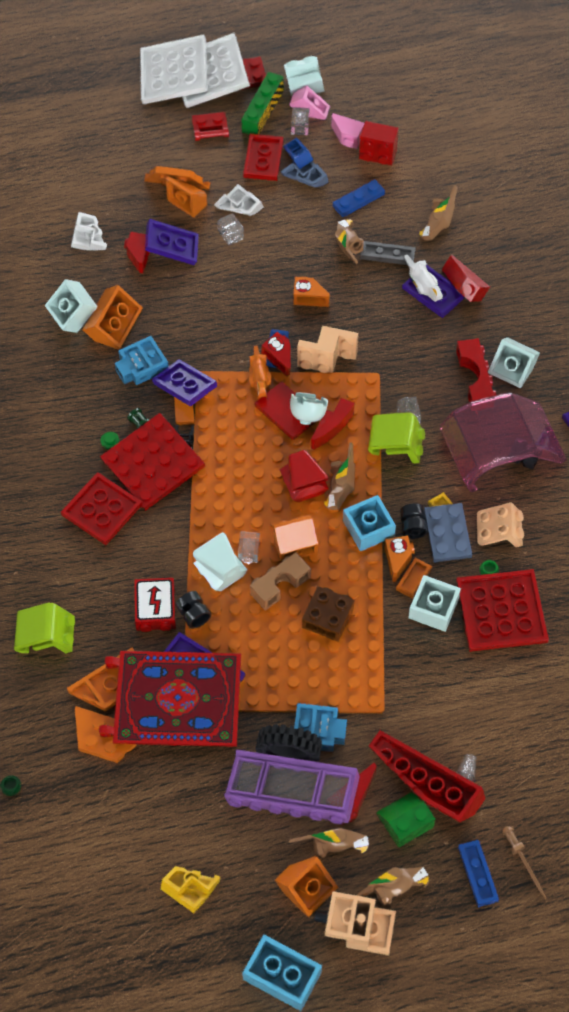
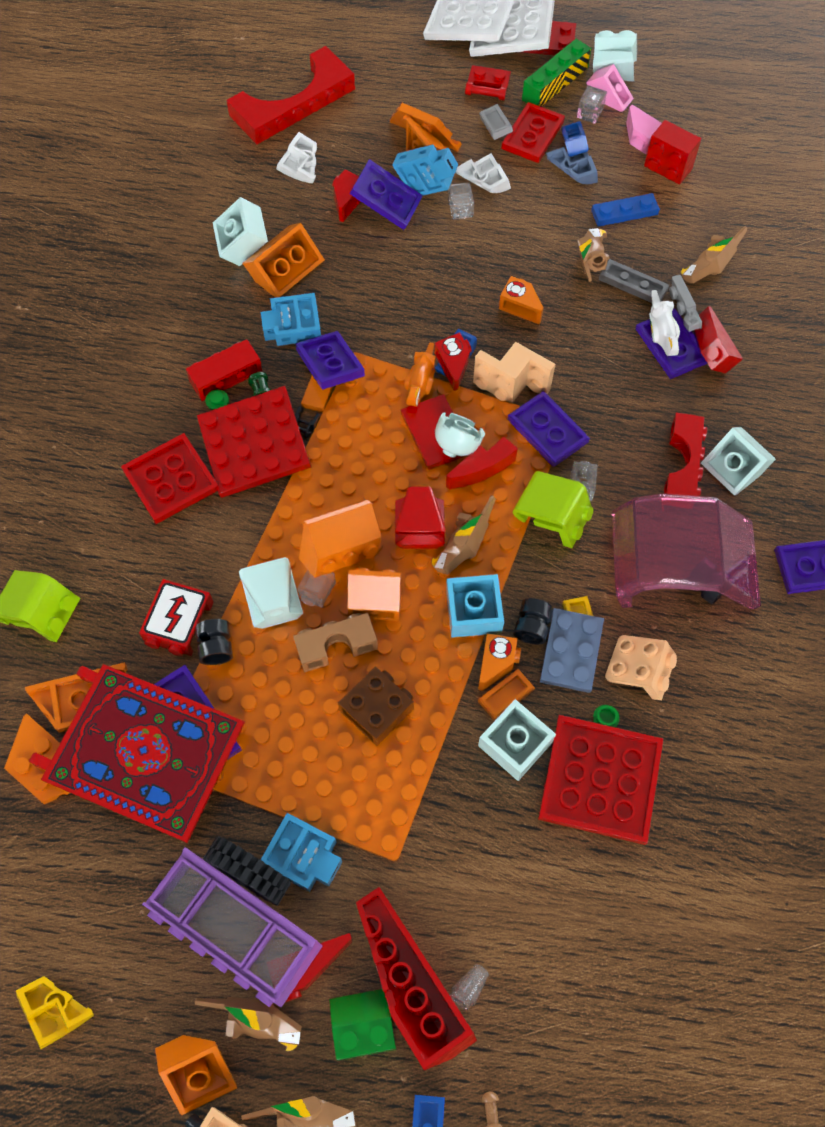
camera: 20 degrees right, 5 degrees up
none -> red brick [186,339,263,401]
none -> red arch [226,46,355,145]
none -> orange slope [299,500,381,578]
none -> dark azure piece [392,145,458,195]
none -> light grey tile [479,104,513,140]
none -> dark purple tile [507,391,590,468]
none -> light grey hinge [669,275,702,332]

